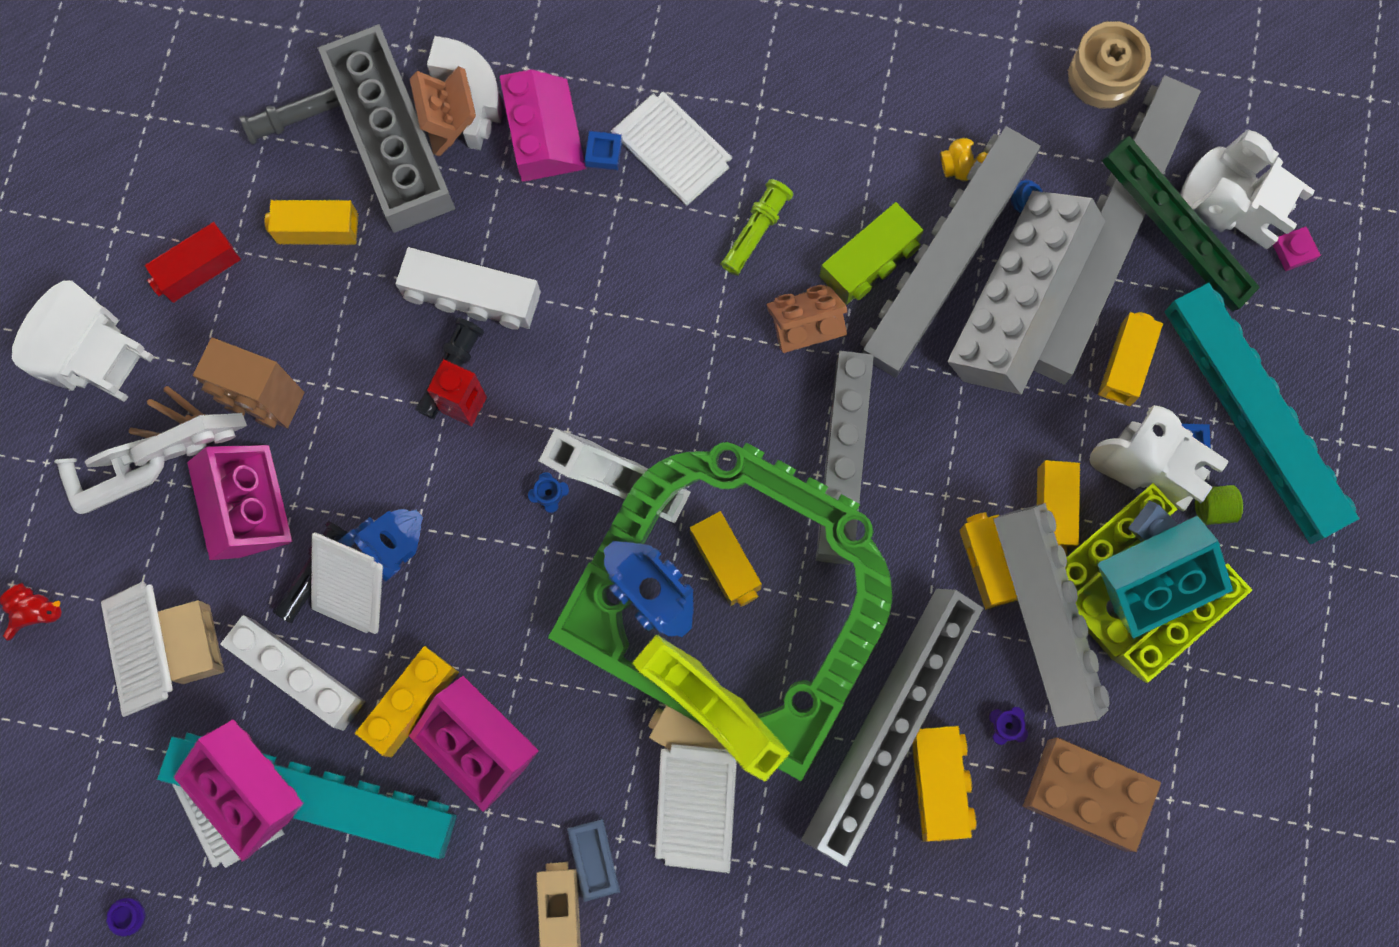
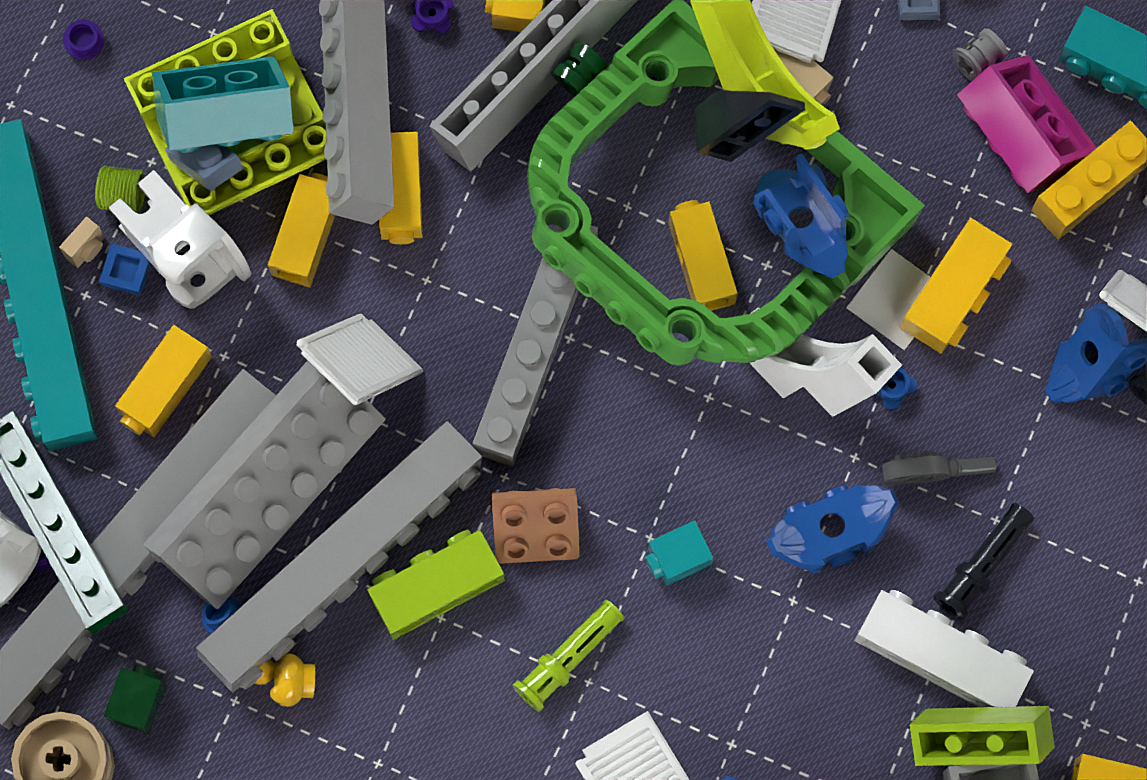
camera: 170 degrees left, 0 degrees up
red brick [427,359,487,427] -> none
none -> tan plate [59,216,105,268]
none -> dark purple plate [63,20,104,60]
none -> dark green brick [104,665,167,735]
none -> white window [297,314,423,405]
none -> dark green wheel [551,41,608,96]
none -> teal brick [645,520,713,586]
none -> black slope [695,91,805,162]
none -> blue piece [766,484,899,574]
none -> white sticker [846,249,930,350]
none -> dark grey piece [882,452,996,485]
none -> yellow brick [900,217,1012,354]
none -> lime brick [909,706,1055,766]
none -> light grey bush [952,28,1008,81]

